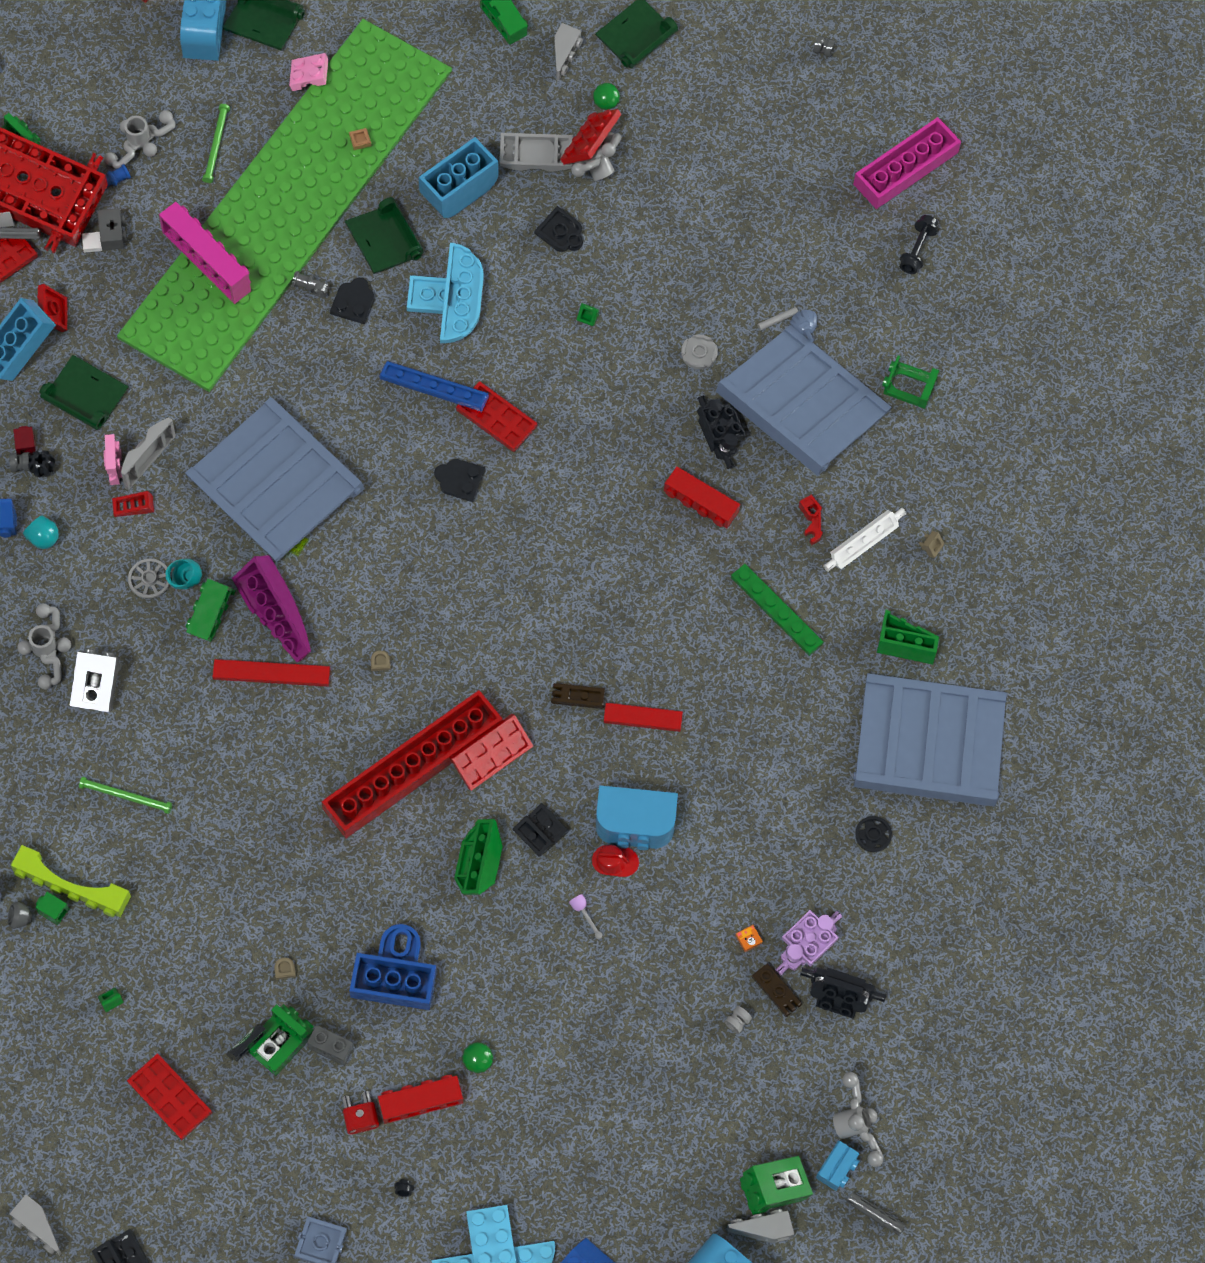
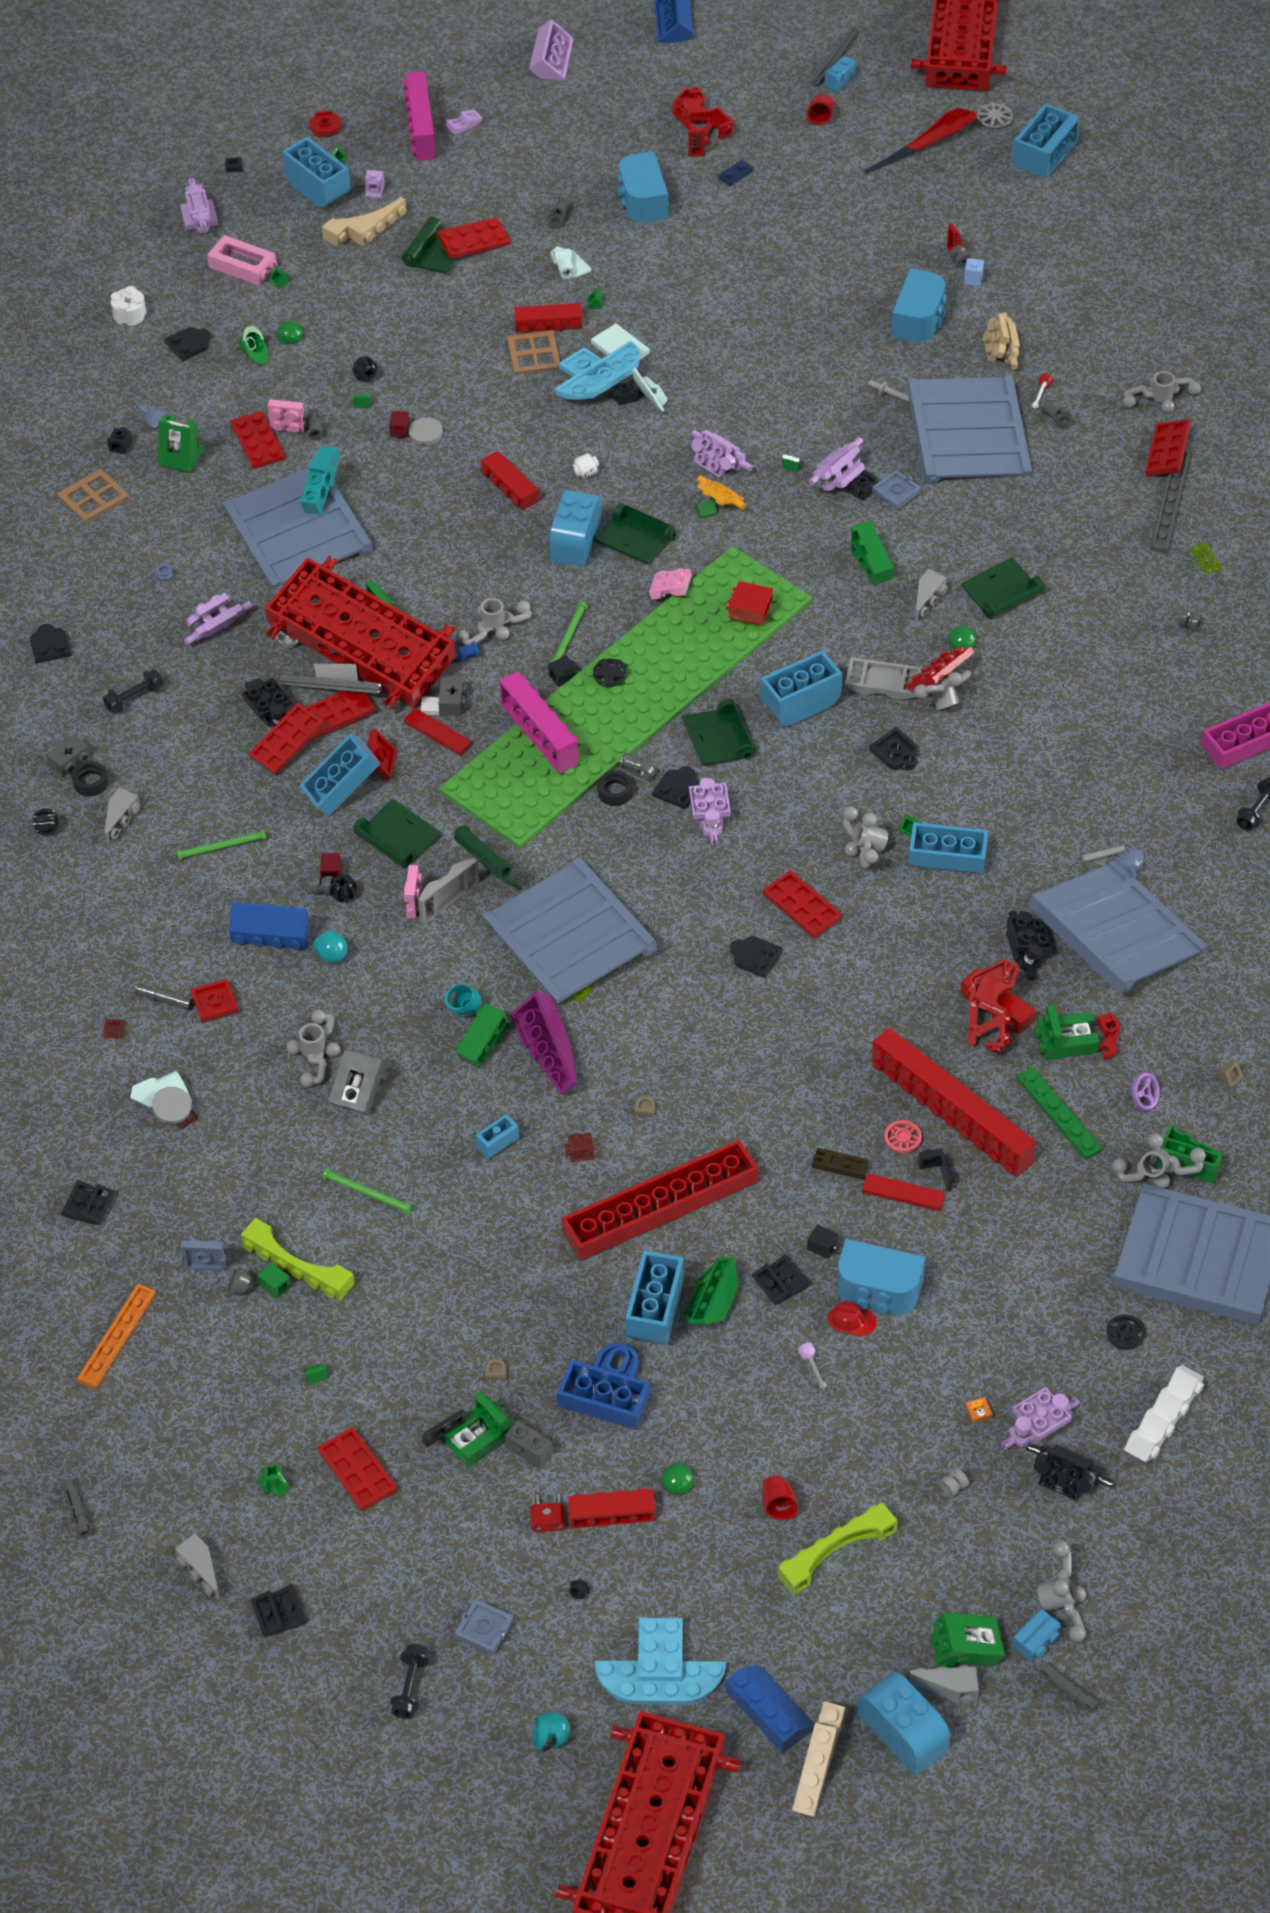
camera: 15 degrees right, 15 degrees down
red slope [112,491,154,517] -> none
light grey wheel [128,559,171,599] -> none
red tile [212,659,330,687] -> none
medium nougat tile [349,128,371,150] -> none
blue tile [379,361,489,412] -> none
medium azure plate [407,243,483,343] -> none
plate [450,714,533,791] -> none
light grey tile [681,335,718,370] -> none
dark brown hinge [752,963,802,1017] -> none
white plate [823,508,906,572] -> none
green panel [882,355,939,409] -> none
none -> green piece [257,1464,290,1498]
none -> red tile [404,708,472,756]
none -> dark green door [454,825,522,890]
none -> dark azure brick [475,1114,519,1159]
none -> black brick [548,655,577,687]
none -> clear red brick [564,1133,594,1163]
none -> black wheel [593,658,627,687]
none -> black tyre [597,771,632,806]
none -> dark azure brick [625,1250,684,1345]
none -> lavender piece [689,778,731,845]
none -> red brick [726,581,773,626]
none -> red helmet [762,1475,798,1520]
none -> lime arch [778,1502,898,1595]
none -> black brick [807,1224,840,1259]
none -> light grey wheel [843,806,888,868]
none -> red brick [872,1028,1036,1177]
none -> coral wheel [884,1120,922,1154]
none -> dark azure brick [909,822,988,873]
none -> black bracket [918,1148,955,1191]
none -> red piece [968,959,1019,1053]
none -> green brick [1034,1005,1100,1061]
none -> light grey wheel [1112,1133,1206,1188]
none -> white brick [1124,1365,1204,1462]
none -> medium lavender piece [1131,1072,1160,1111]

